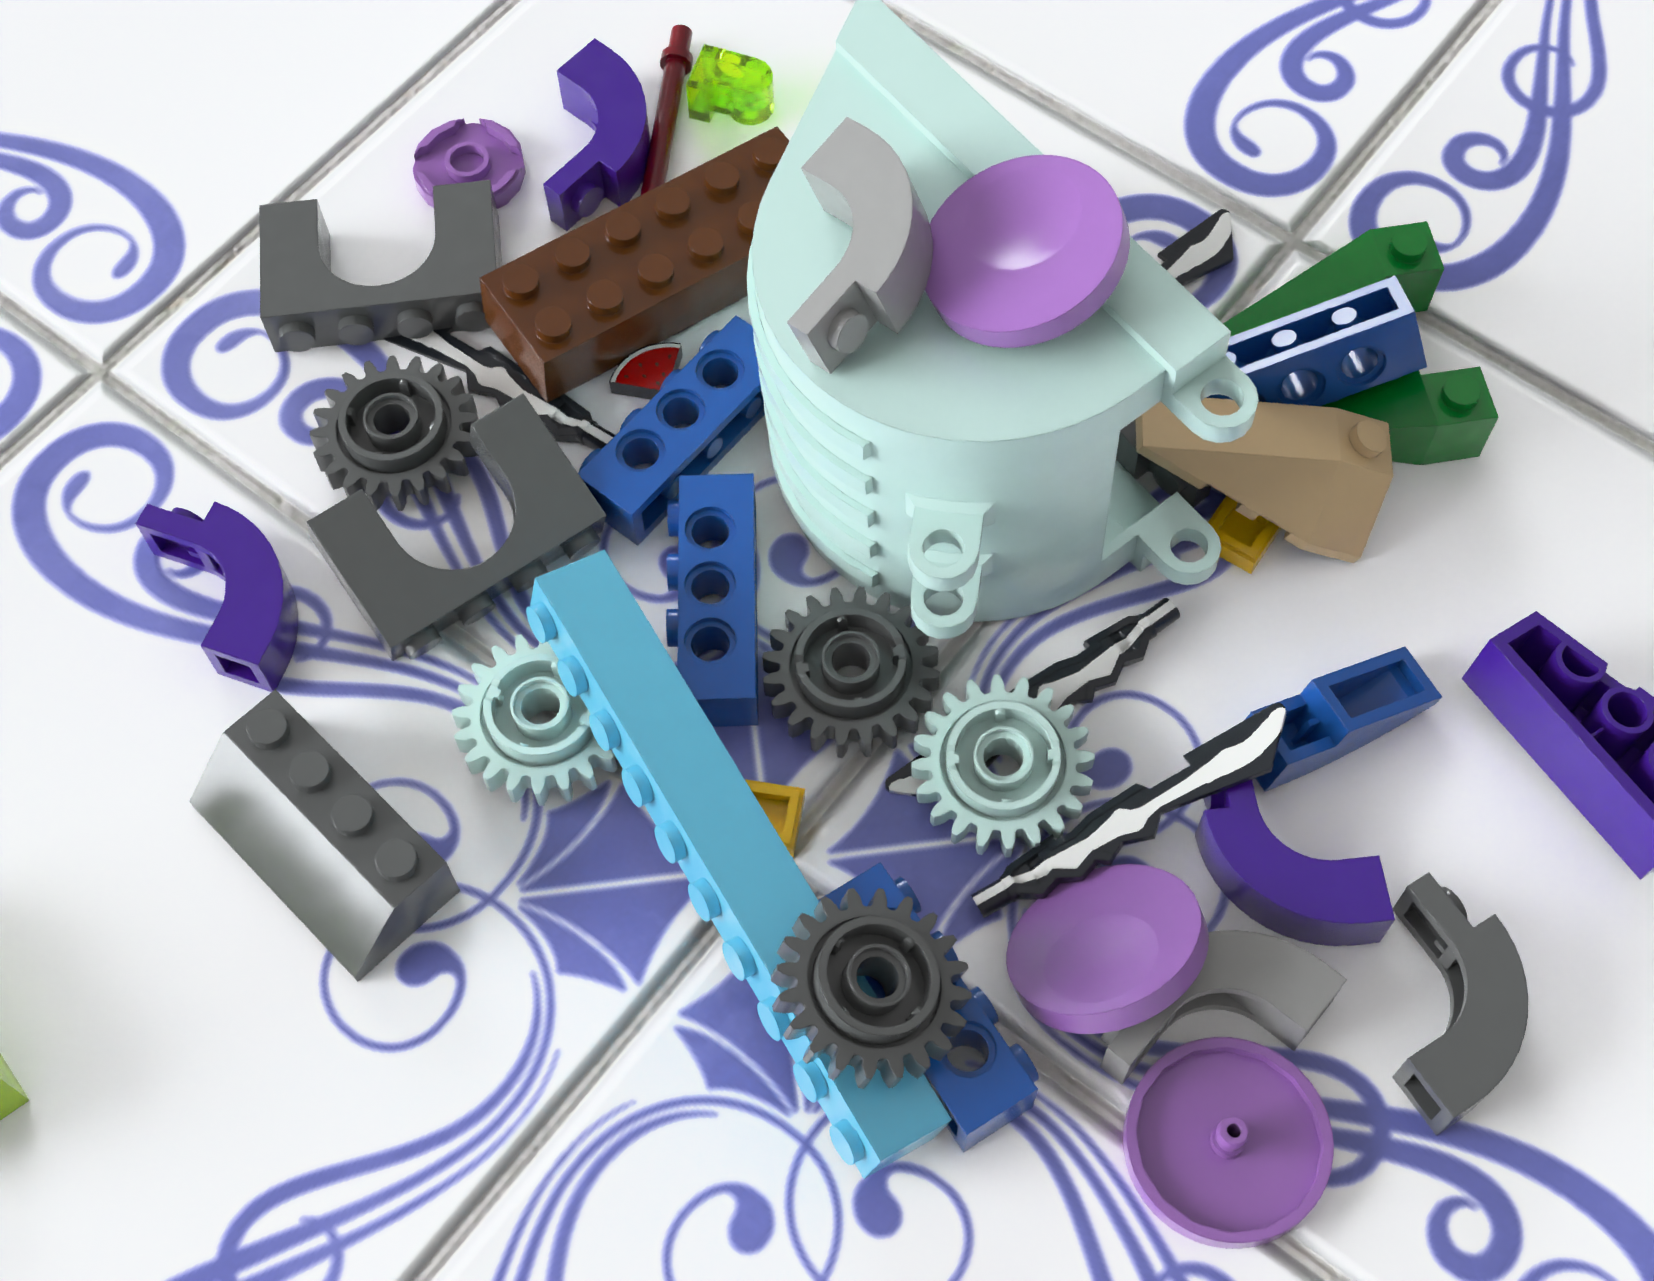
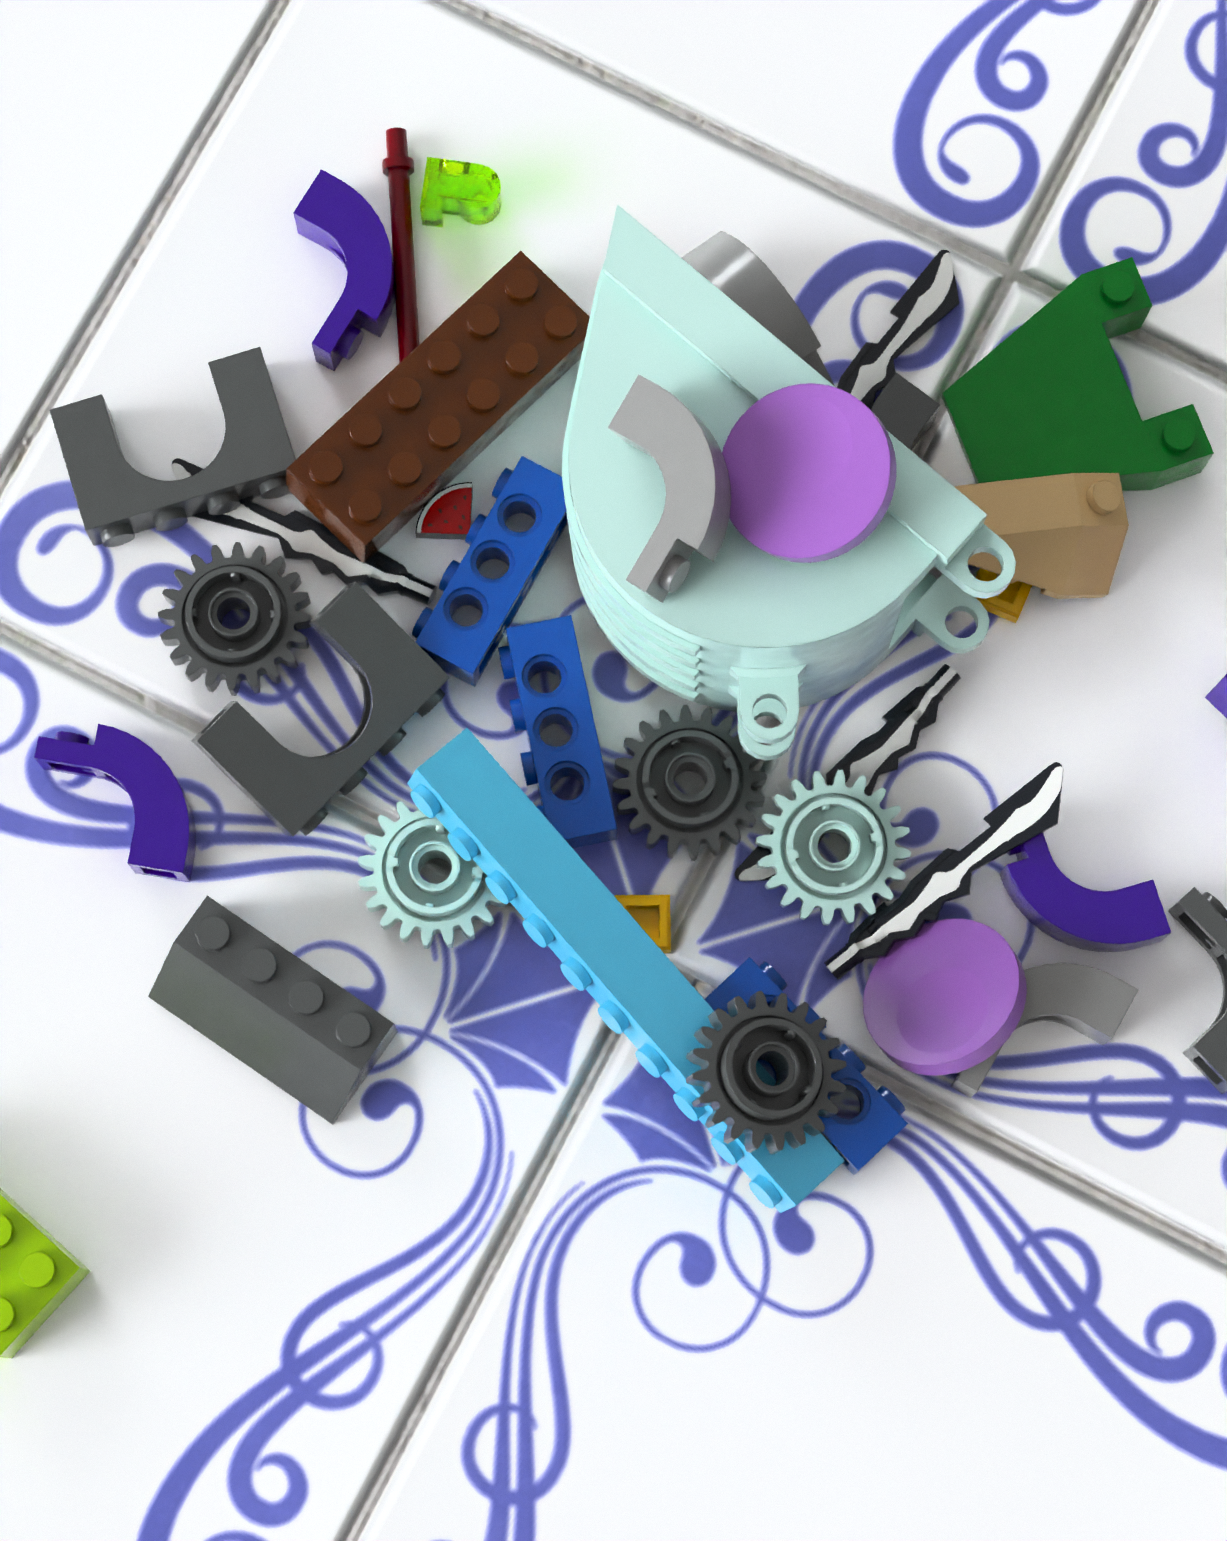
camera: 15 degrees left, 15 degrees up
medium lavender tile [412,118,526,209] -> none
medium lavender piece [1123,1037,1334,1249] -> none
blue brick [1206,276,1427,406] -> none
blue slope [1245,646,1442,792] -> none

